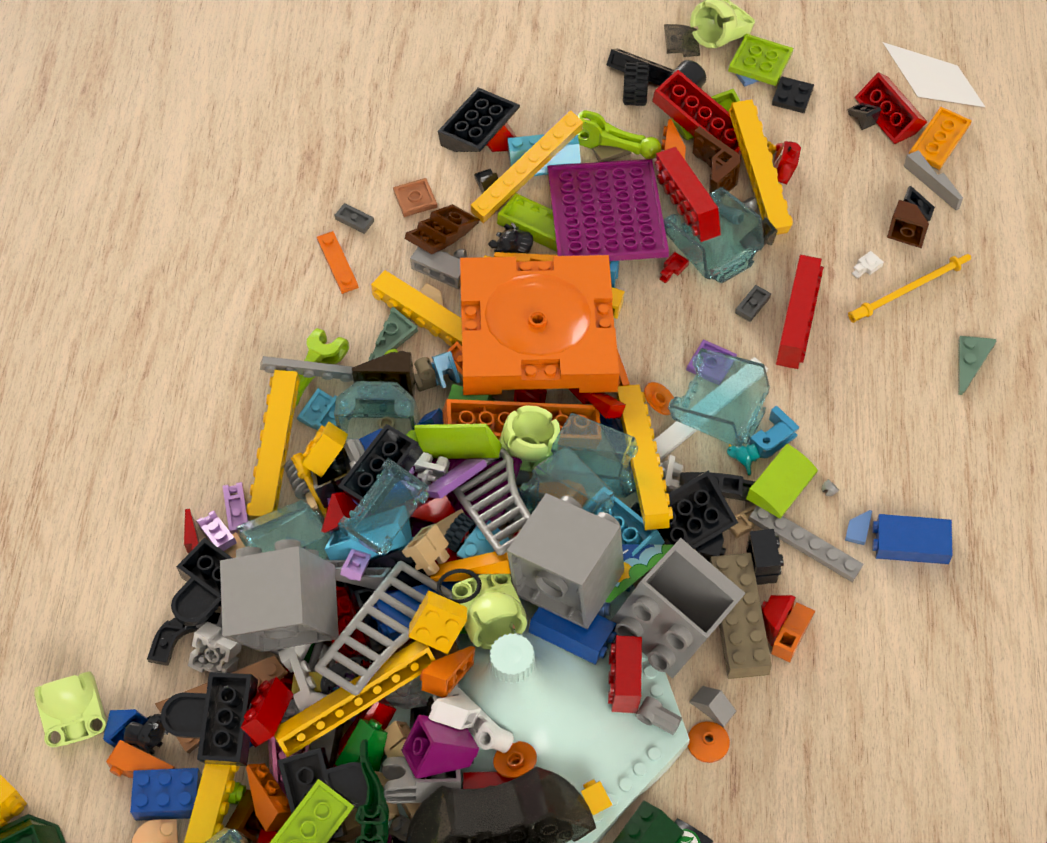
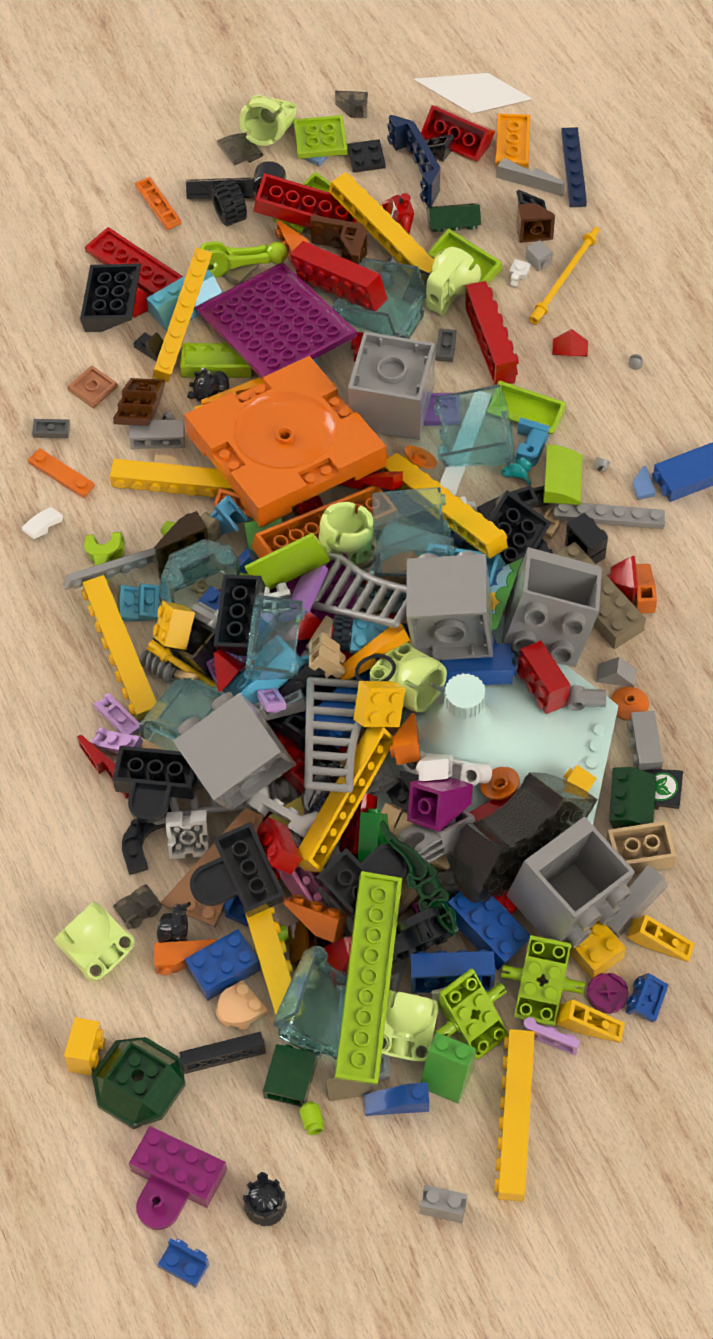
camera: 30 degrees left, 0 degrees up
blue slope [103,709,148,748] -> none
sand green wing [369,307,418,361] -> none
sand green wing [958,336,996,395] -> none
none -> white slope [22,507,63,539]
none -> red plate [85,227,183,295]
none -> clear smoke brick [113,884,162,930]
none -> orange plate [135,177,182,231]
none -> clear smoke slope [335,91,368,118]
none -> light grey piece [348,331,435,440]
none -> dark blue slope [387,115,441,207]
none -> dark green slope [426,203,481,232]
none -> yellowish green piece [426,247,481,316]
none -> lime slope [427,228,503,284]
none -> lime slope [486,381,566,435]
none -> light grey brick [525,240,552,271]
none -> red slope [552,329,588,357]
none -> dark blue plate [561,127,587,207]
none -> light grey brick [627,711,663,771]
none -> light grey hinge [628,354,643,370]

